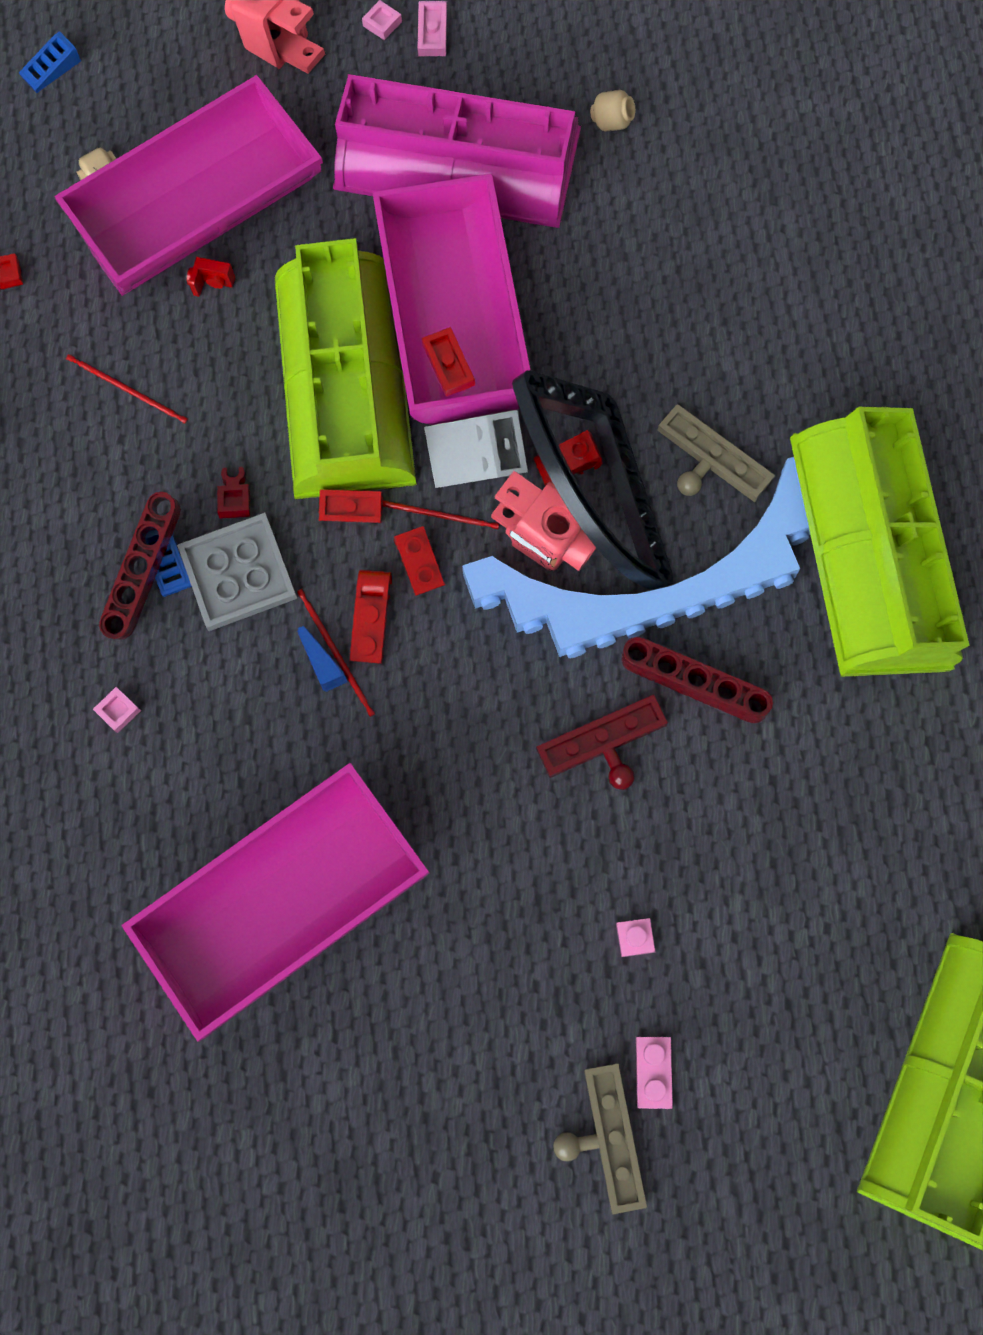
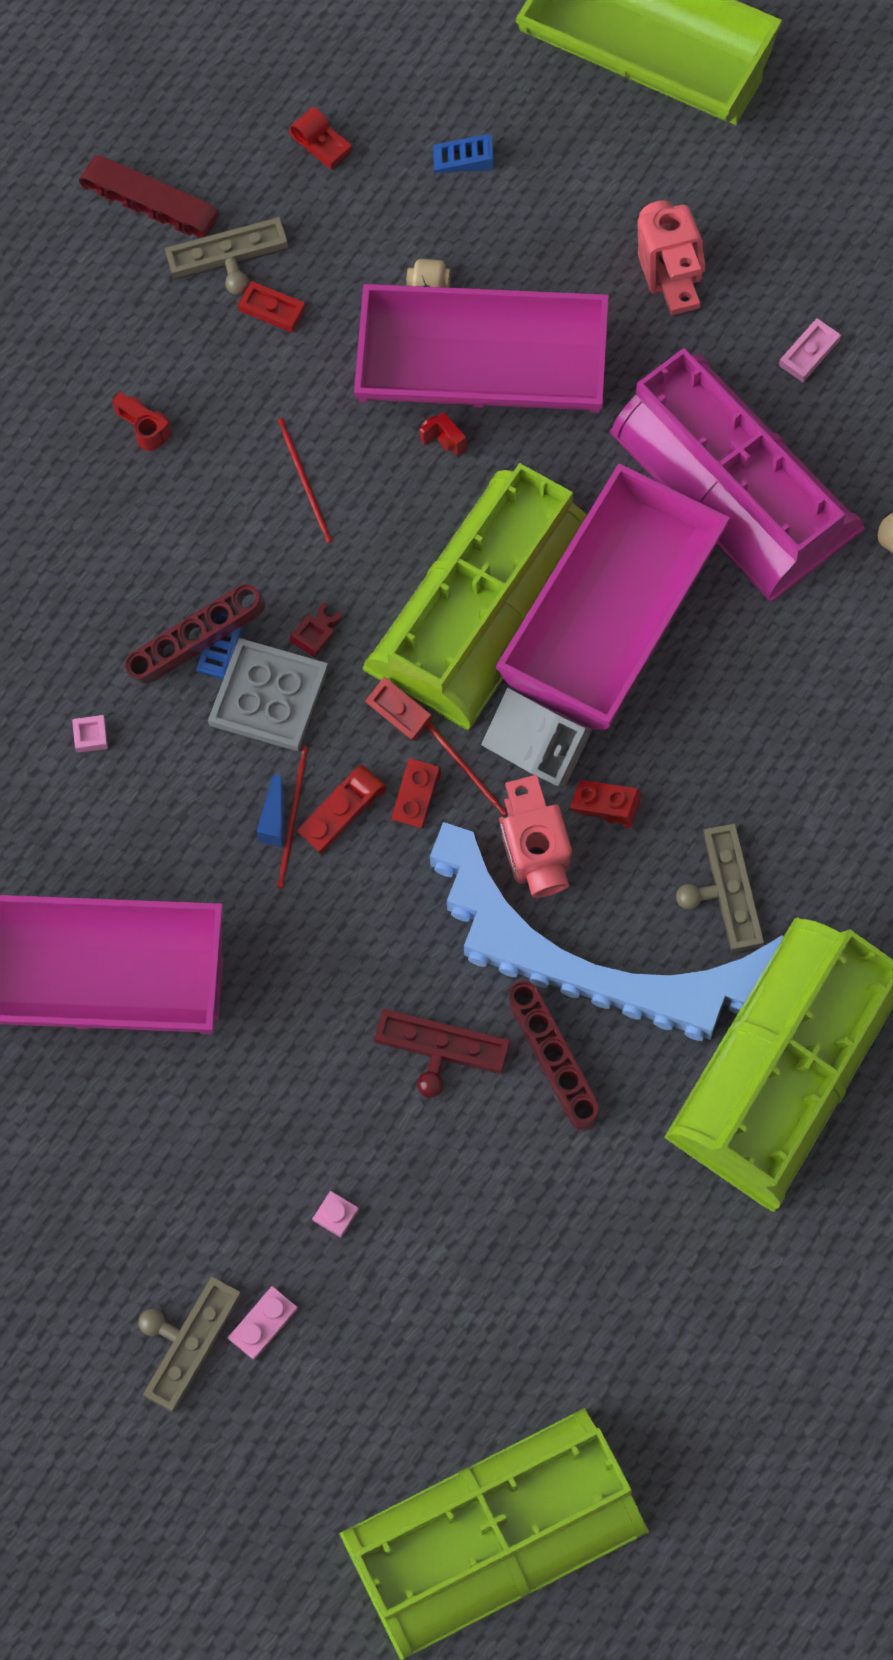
camera: 40 degrees right, 5 degrees down
bright pink plate [362,0,402,40] -> none
red plate [421,327,475,397] -> none
black beam [512,370,673,590] -> none

